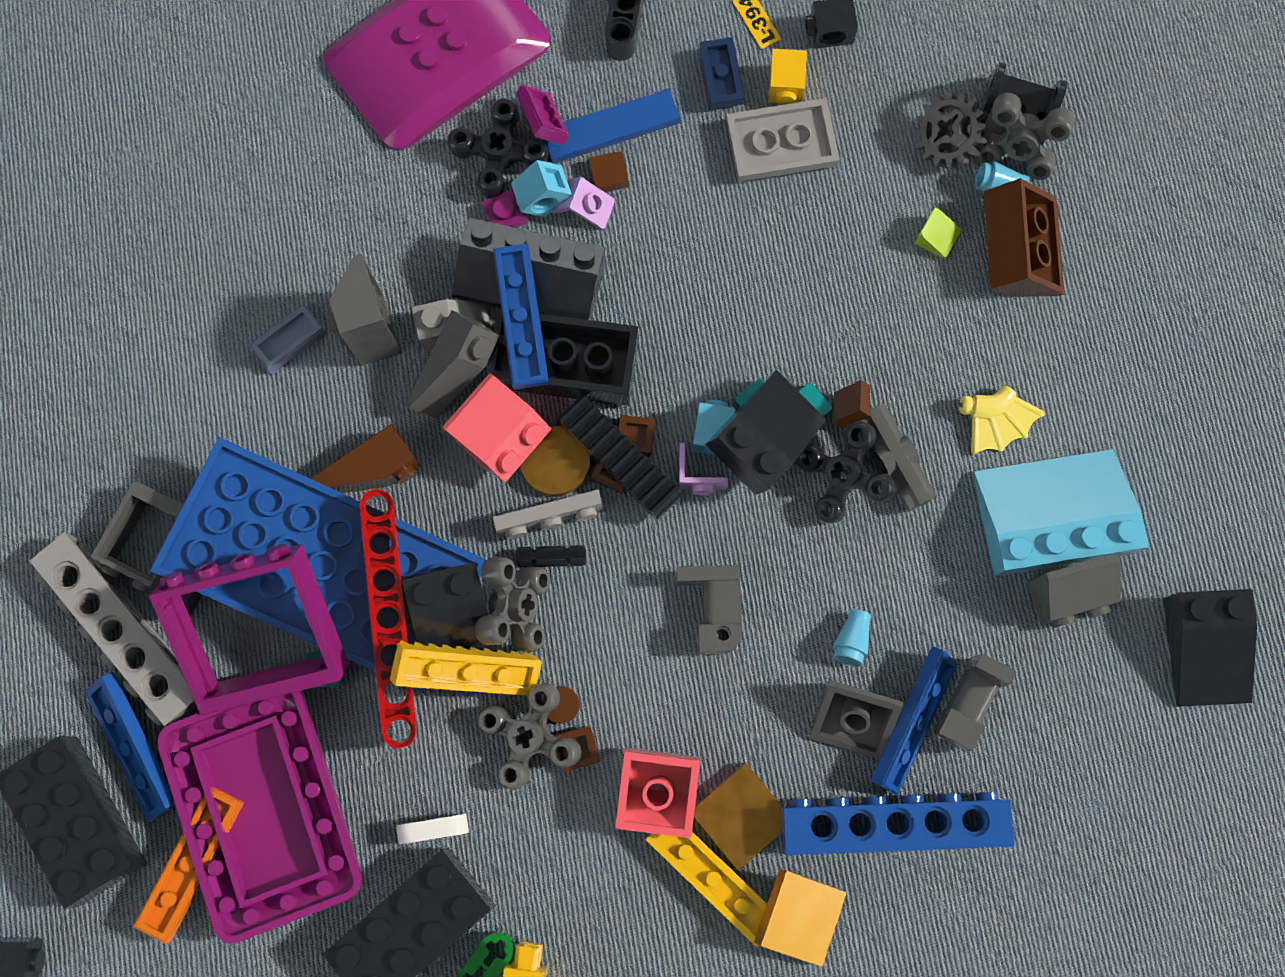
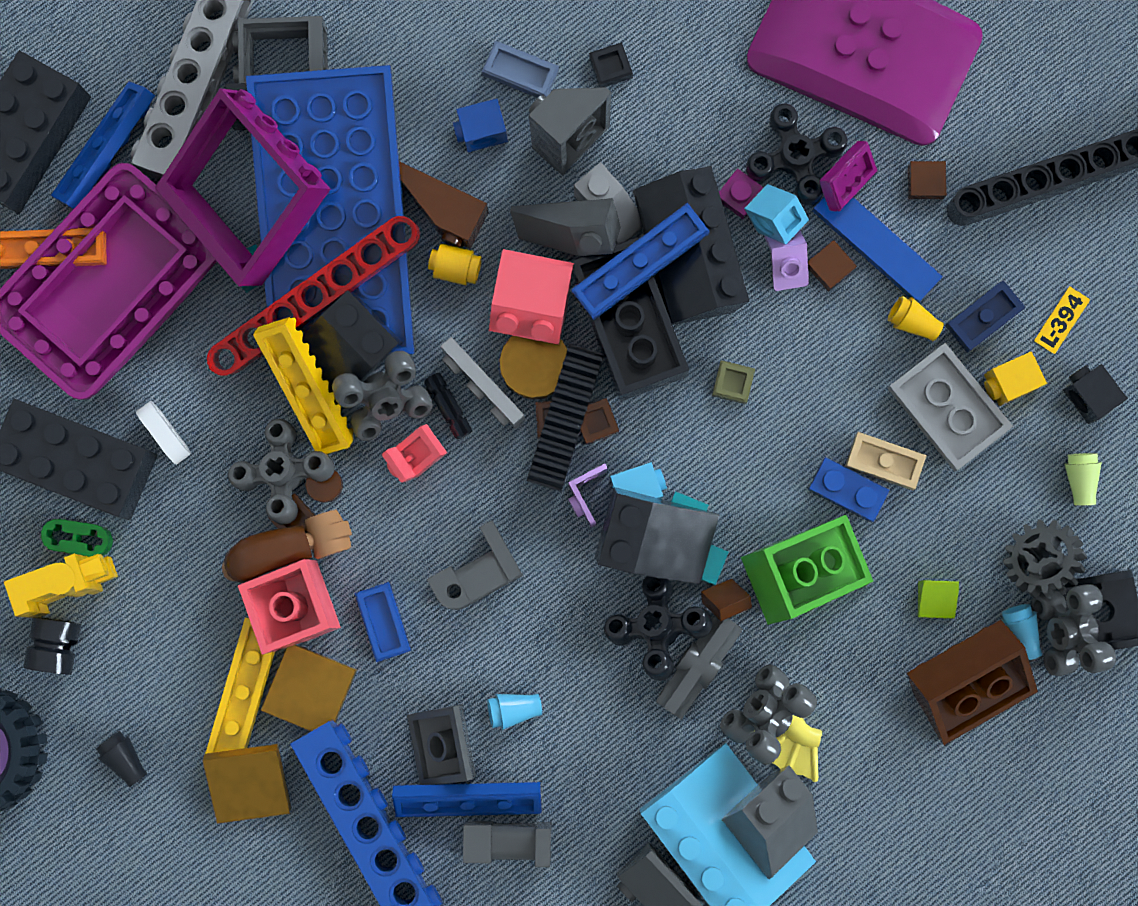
camera: 65 degrees right, 5 degrees up
none -> reddish brown piece [222,509,352,583]
none -> blue tile [354,582,412,662]
none -> coral bracket [382,424,447,483]
none -> yellow brick [428,243,482,286]
none -> blue brick [453,98,508,152]
none -> black tile [589,42,633,87]
none -> olive tile [712,360,755,404]
none -> dark grey gear [720,665,817,765]
none -> dark grey slope [722,765,818,879]
none -> bright green slope [741,515,874,625]
none -> blue plate [808,457,890,523]
none -> tan plate [845,432,927,491]
none -> yellow cone [887,296,944,341]
none -> reddish brown tile [908,161,947,199]
none -> yellowish green cone [1064,453,1102,505]

